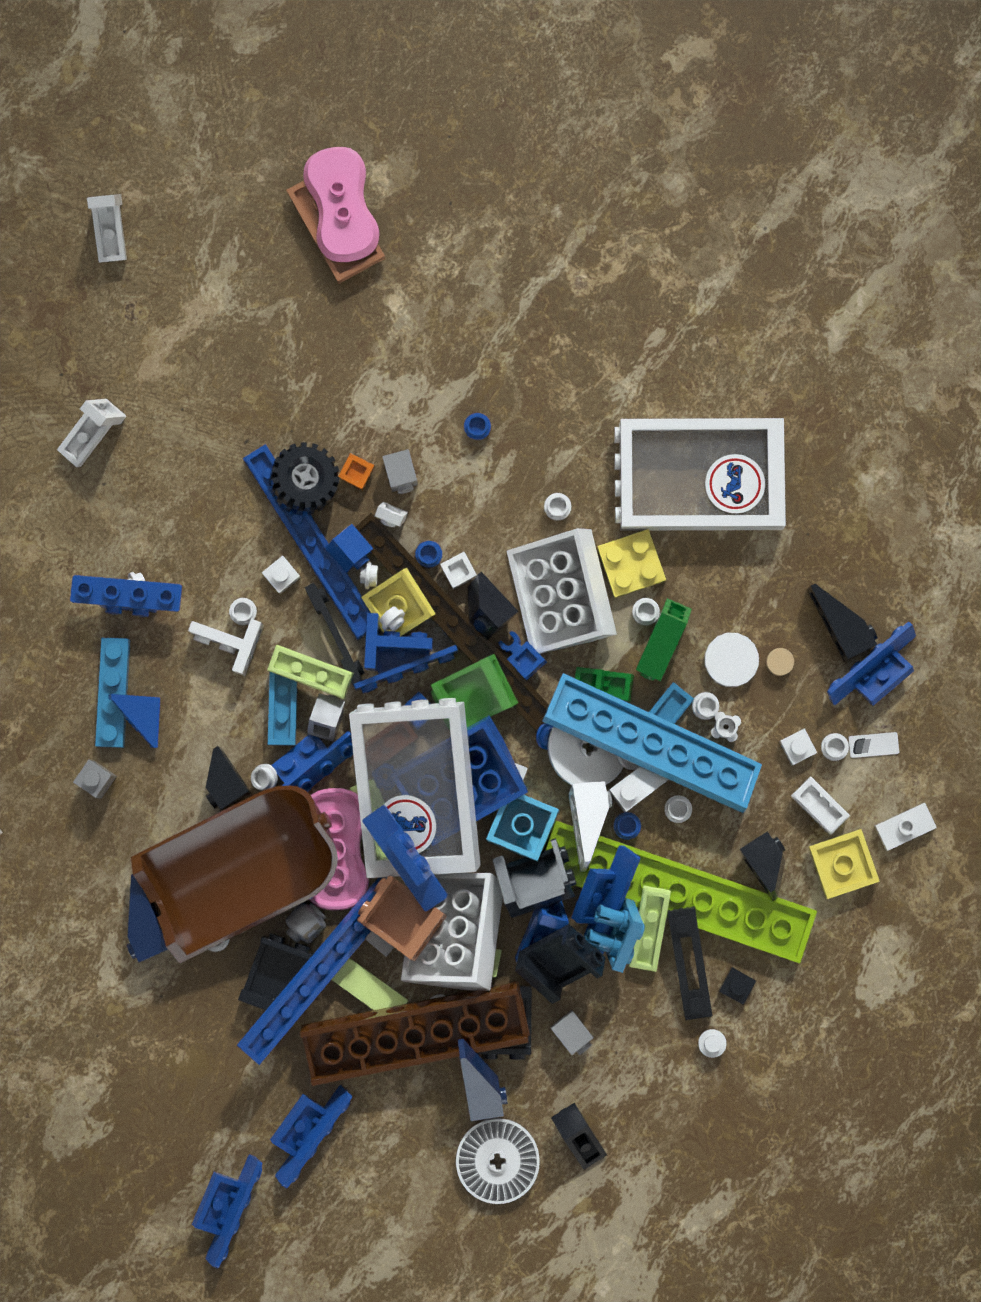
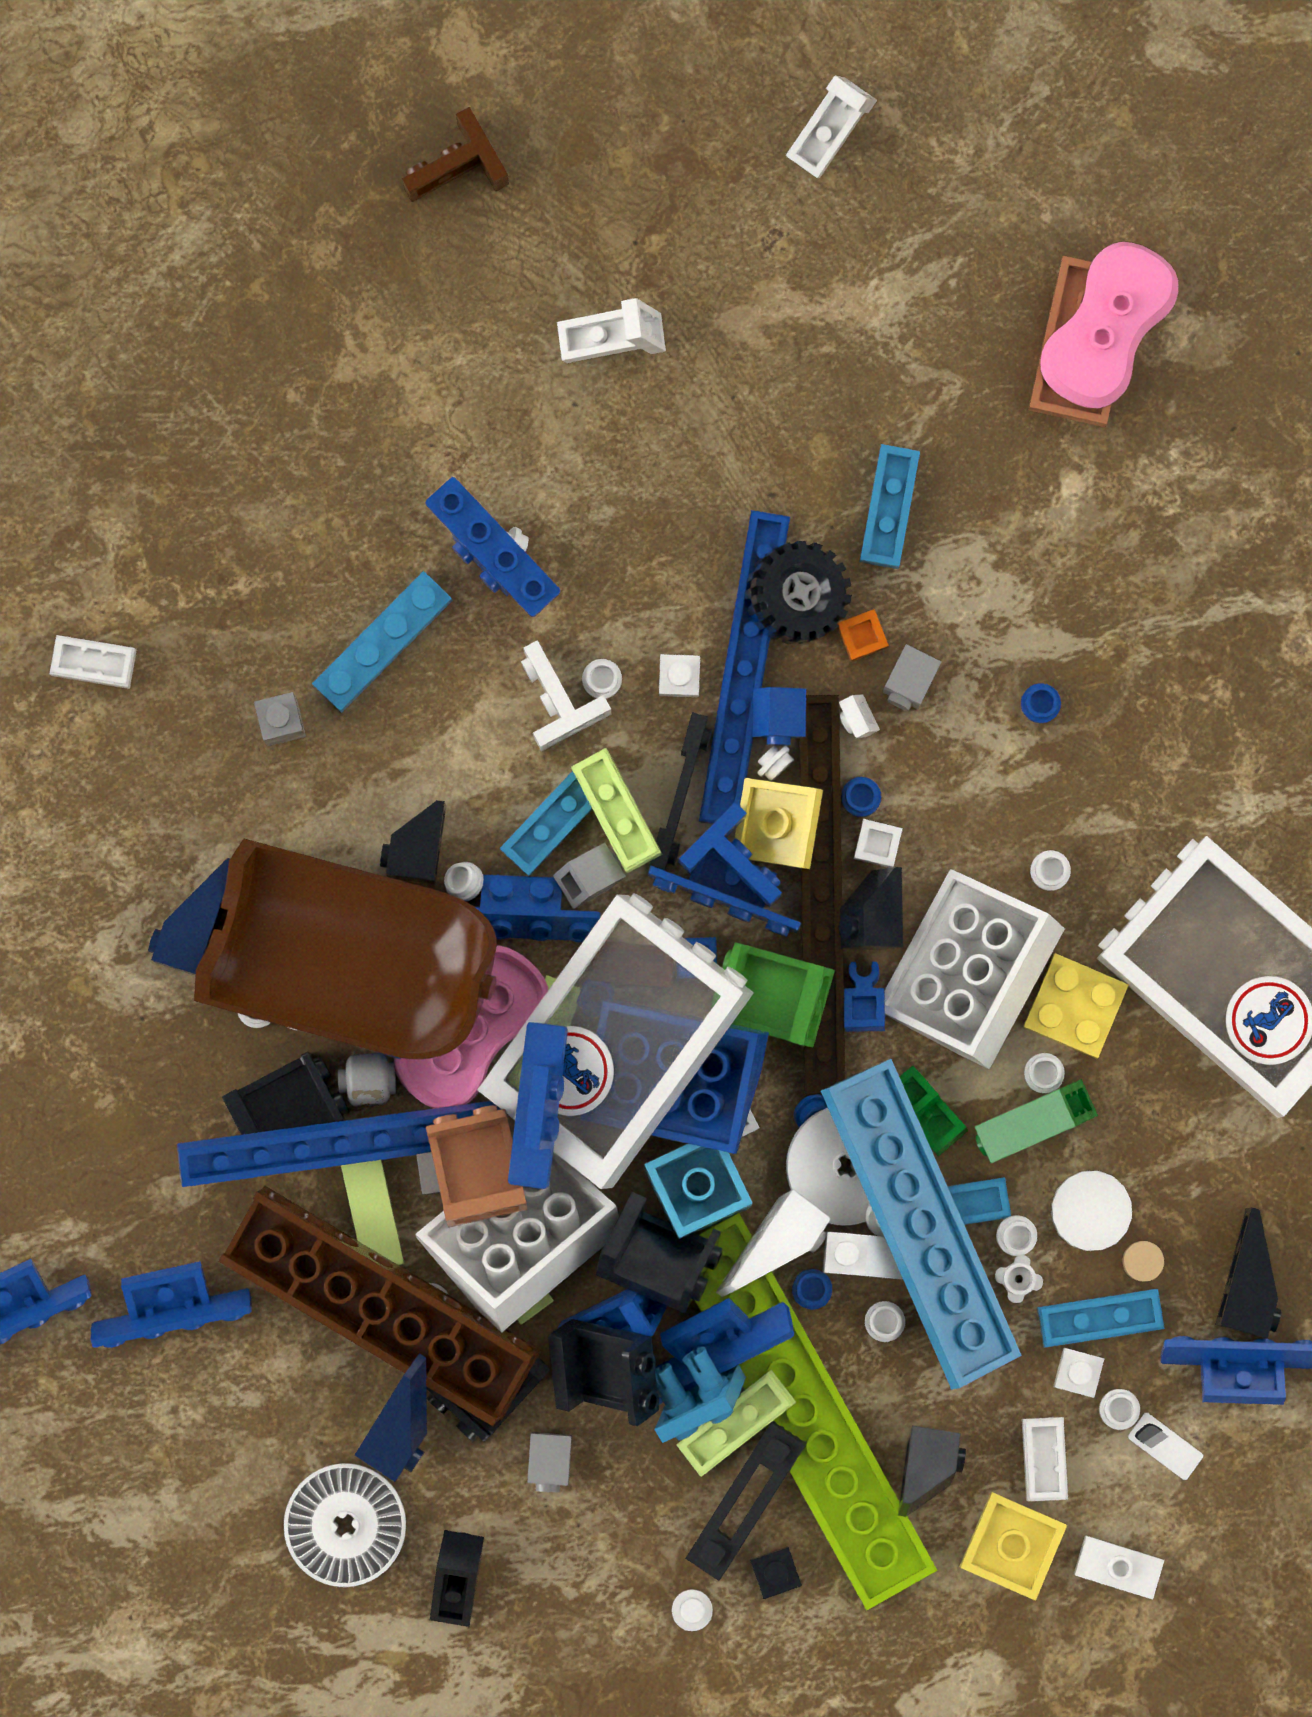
camera: 40 degrees right, 0 degrees up
blue tile [108,694,160,748] -> none
white plate [379,606,405,631] -> none
none -> dark azure plate [859,444,920,569]
none -> dark azure tile [1037,1289,1165,1347]

